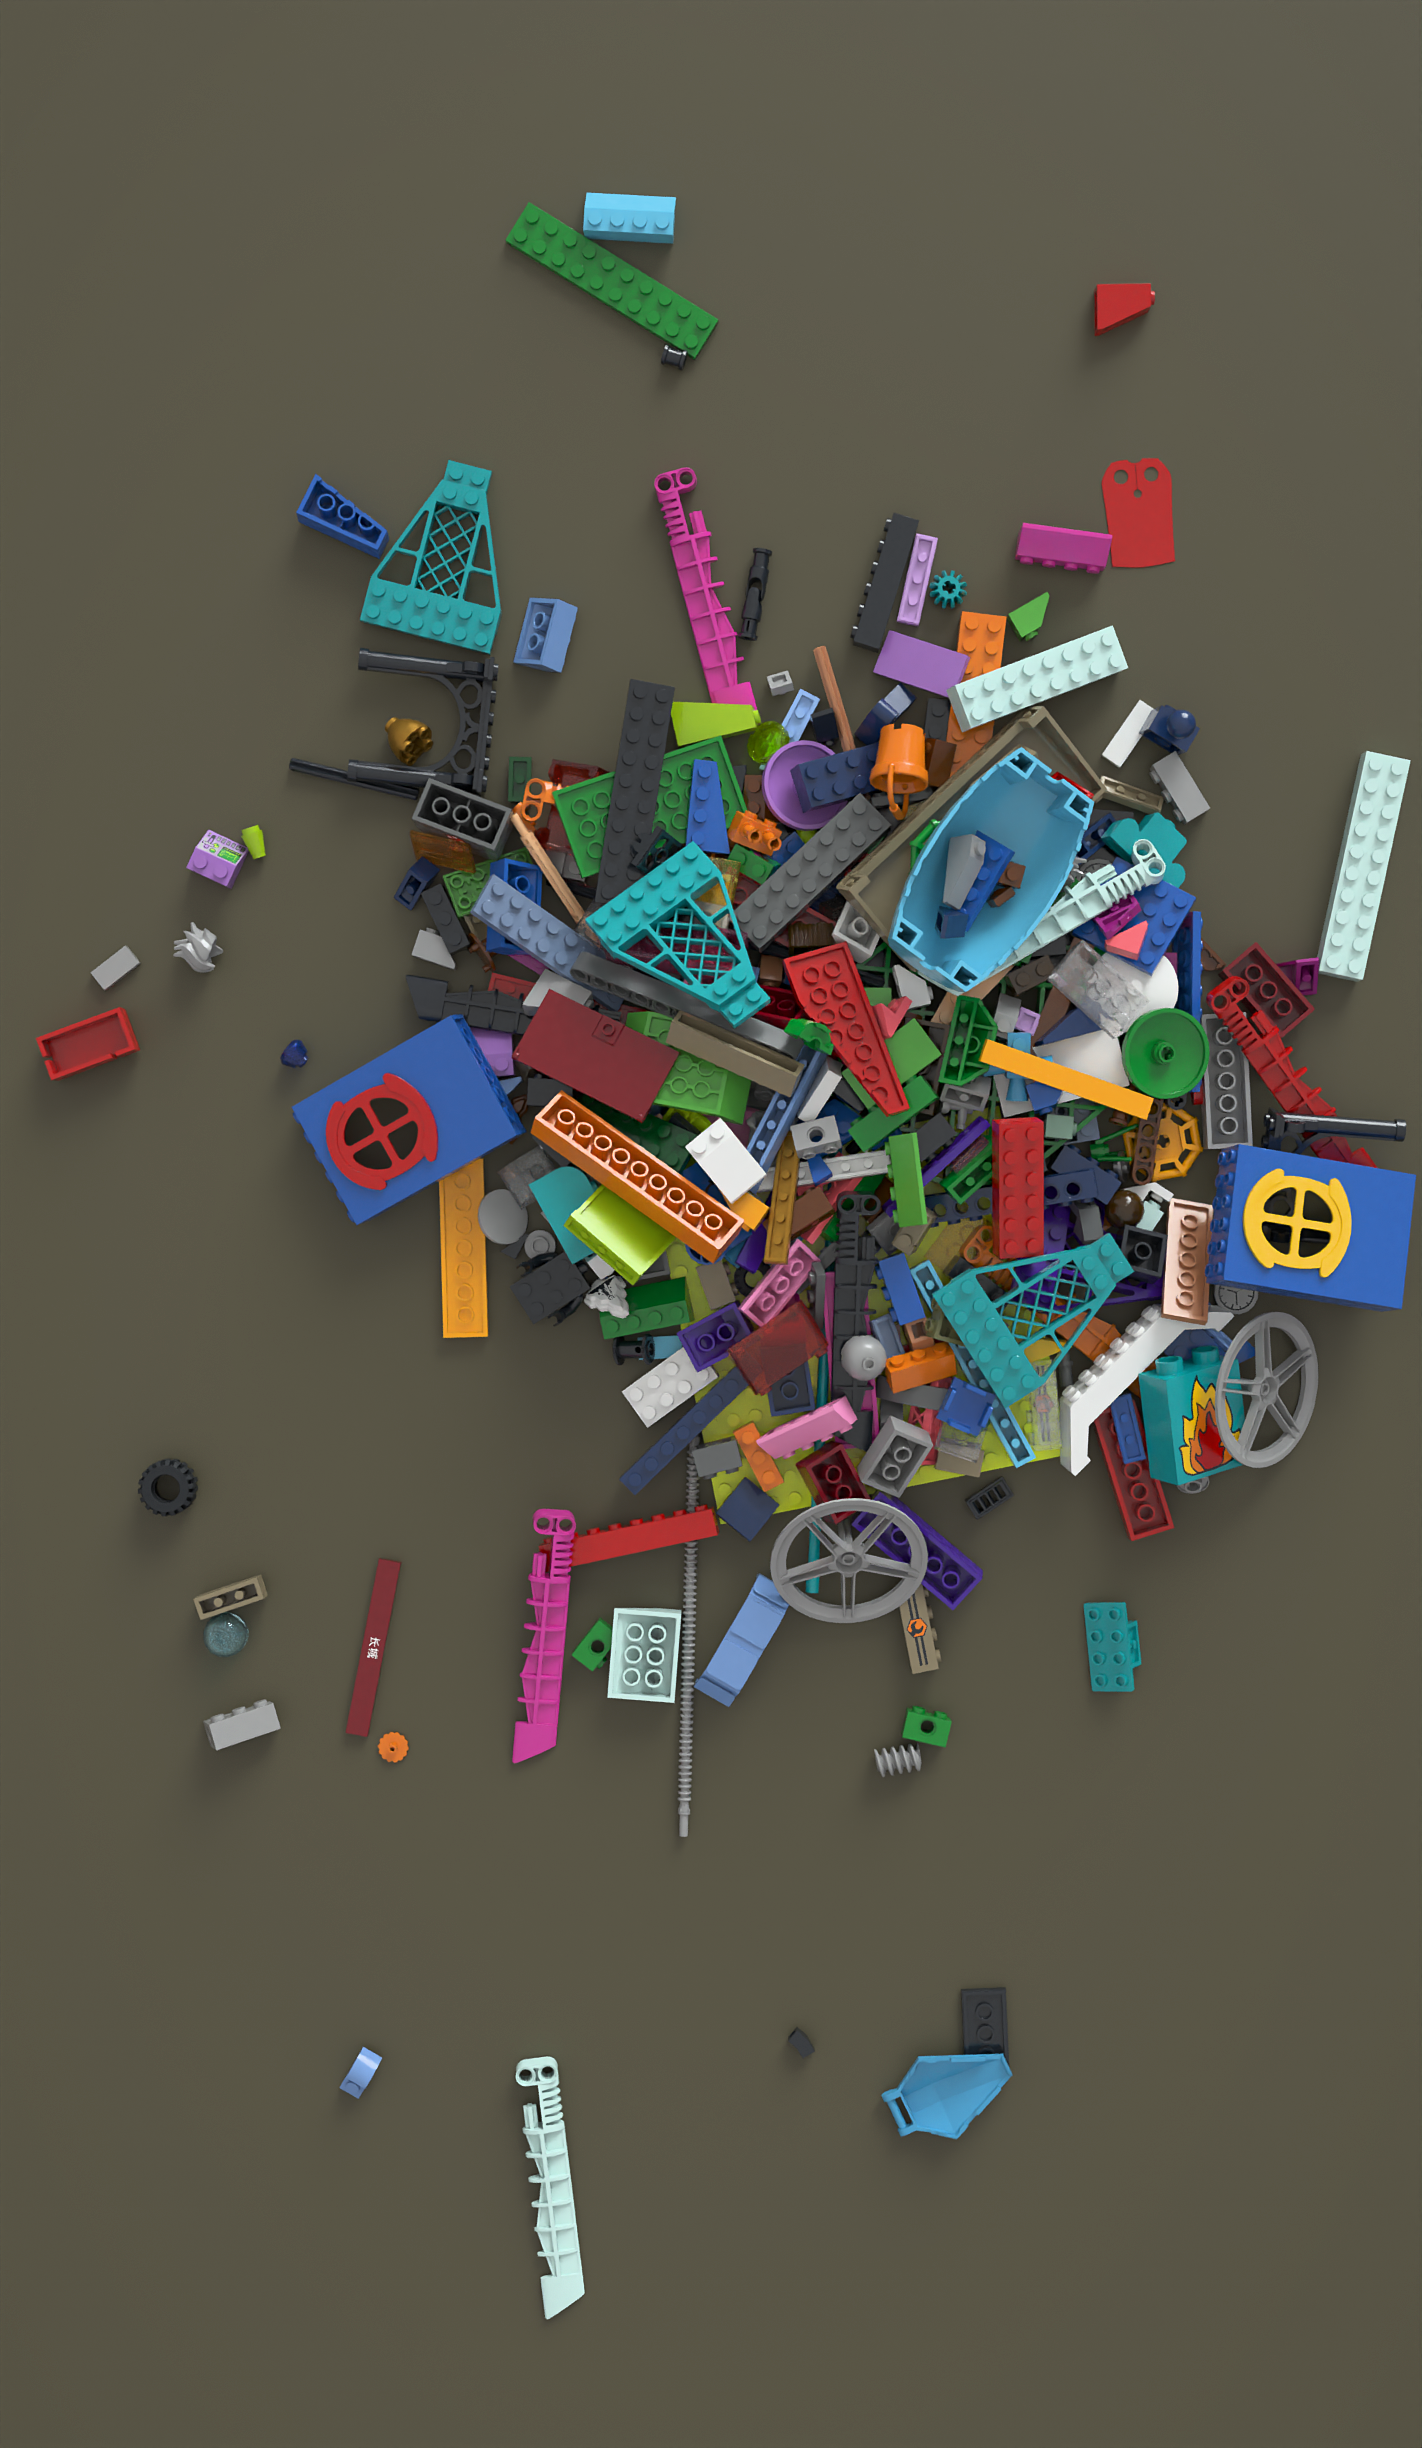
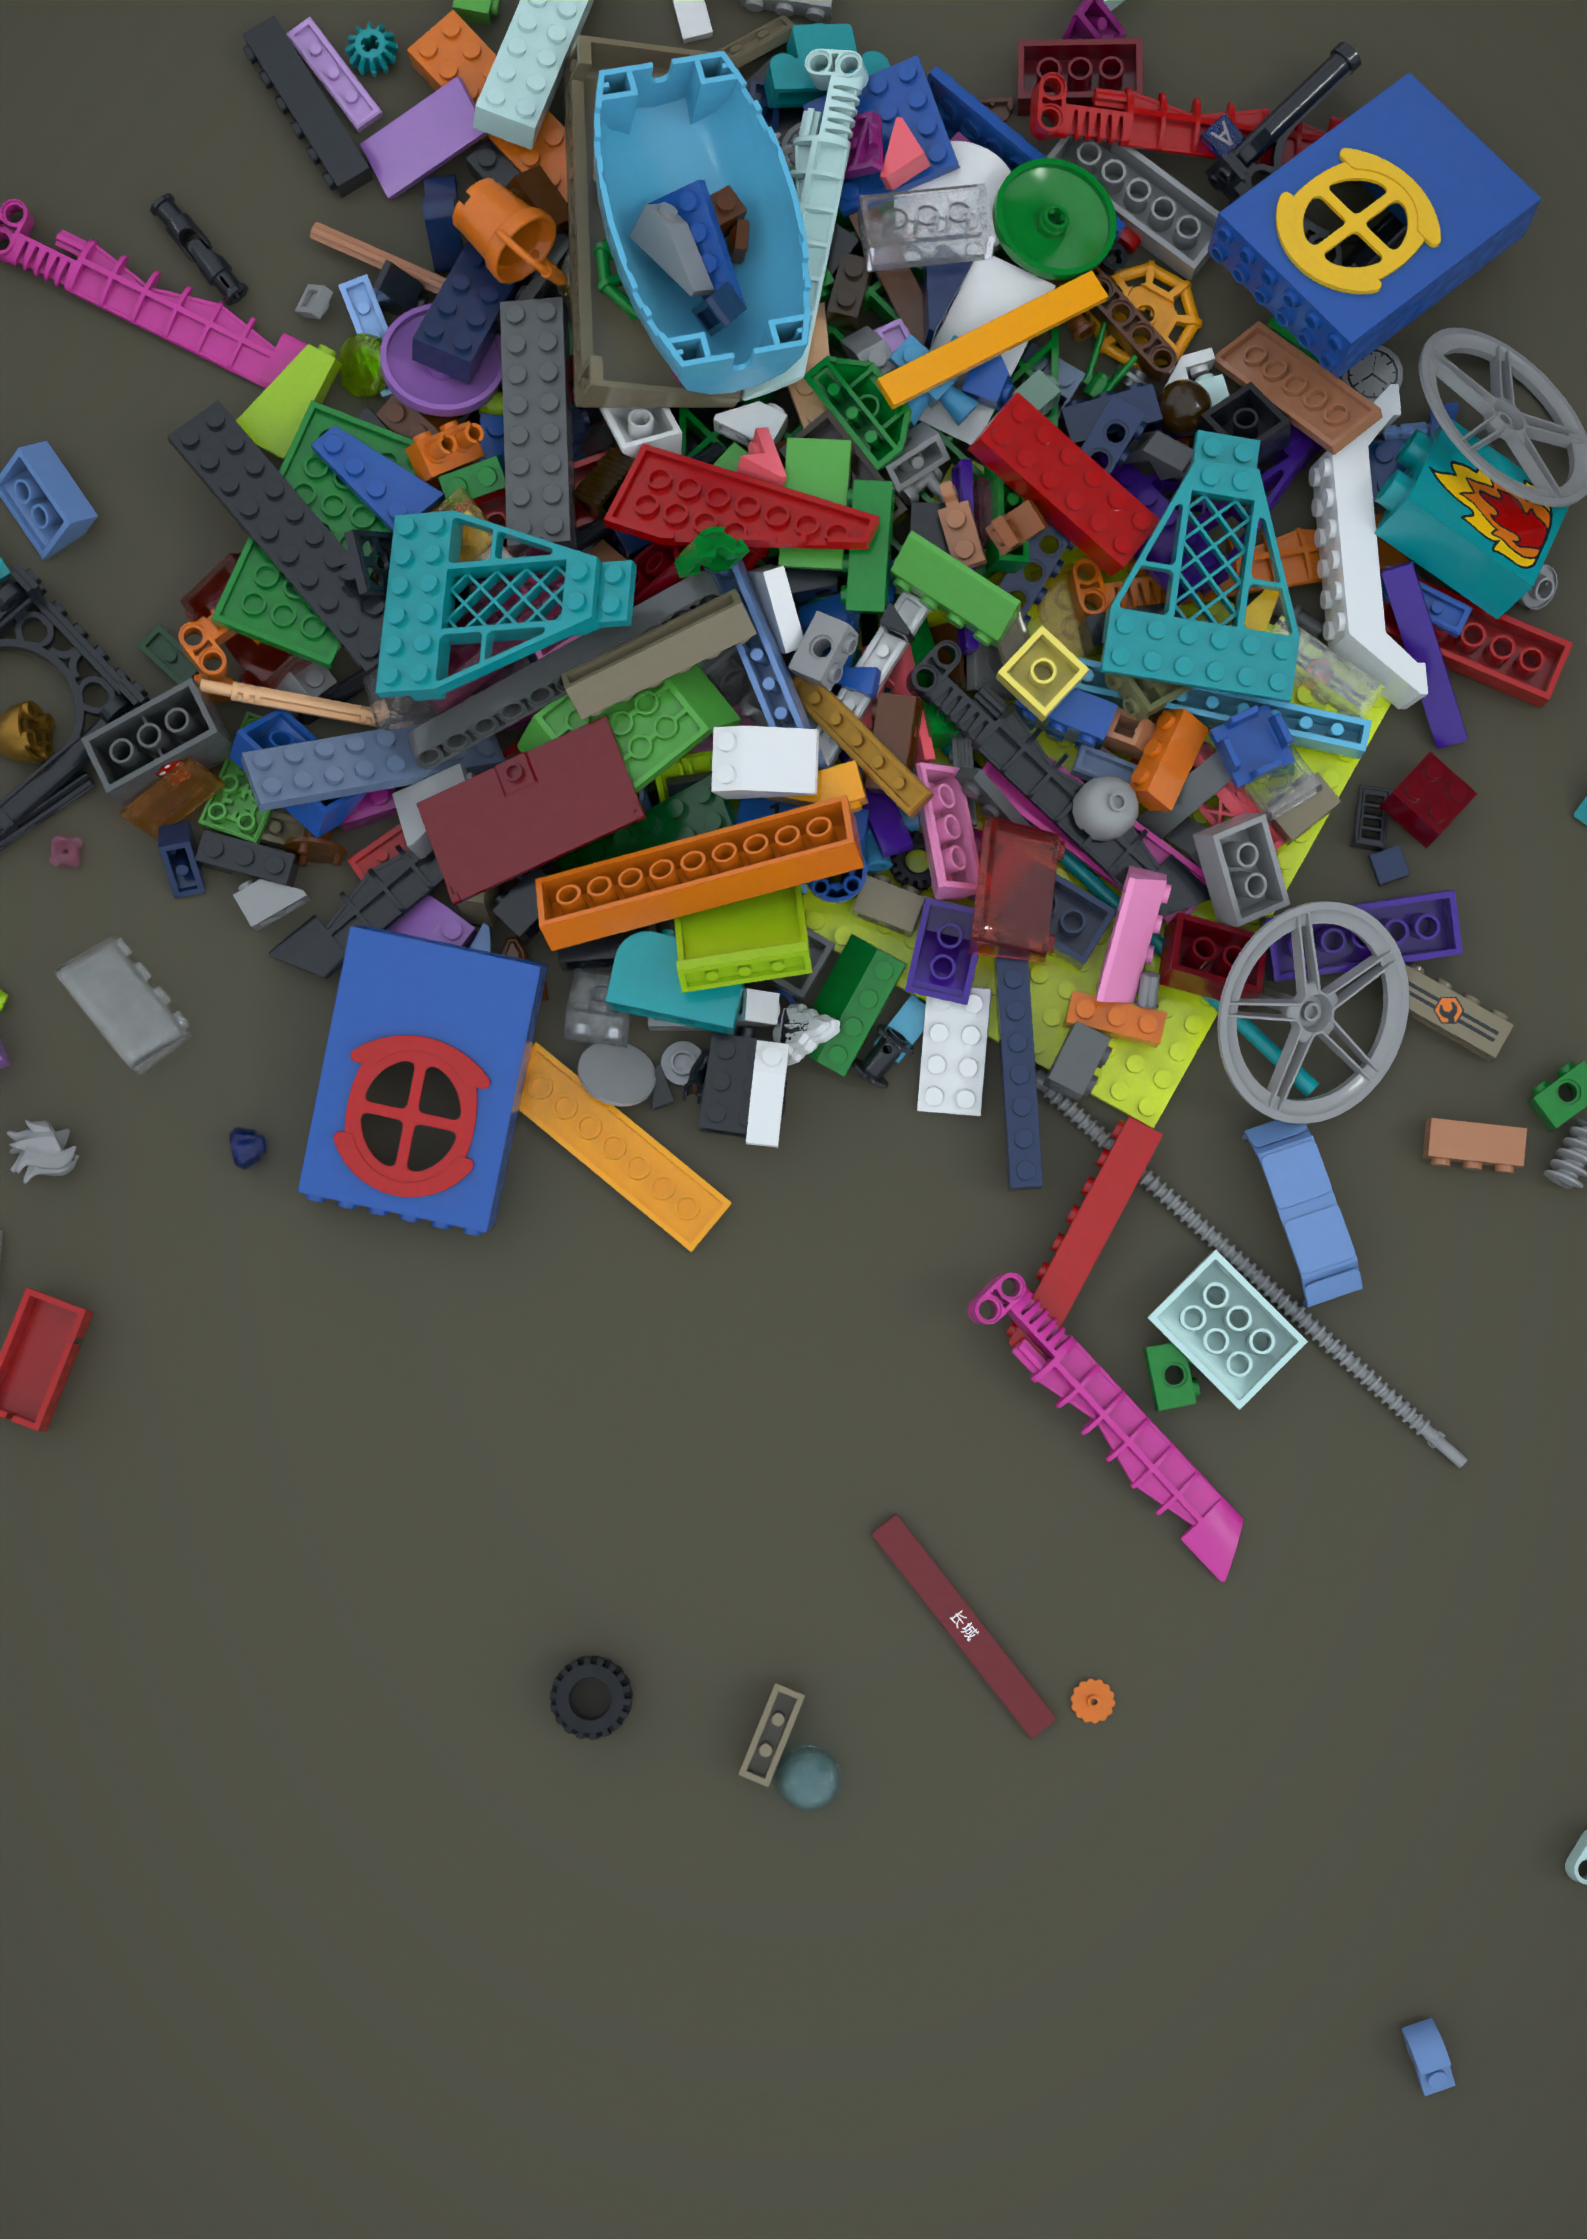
camera: 45 degrees left, 5 degrees down
light grey wedge [203,1699,281,1750] -> none
dark blue slope [715,1477,779,1542] -> none
none -> clear pink plate [49,835,83,868]
none -> clear windscreen [54,936,192,1075]
none -> white slope [746,1040,789,1148]
none -> black slope [879,602,915,644]
none -> nougat plate [937,480,987,568]
none -> dark orange brick [985,500,1049,556]
none -> light yellow brick [995,625,1089,722]
none -> light grey piece [1134,971,1161,1009]
none -> clear blue tile [1200,113,1245,159]
none -> dark blue tile [1368,845,1410,886]
none -> dark red brick [1379,751,1477,849]
none -> dark purple tile [1381,561,1468,749]
none -> nougat brick [1422,1118,1527,1174]

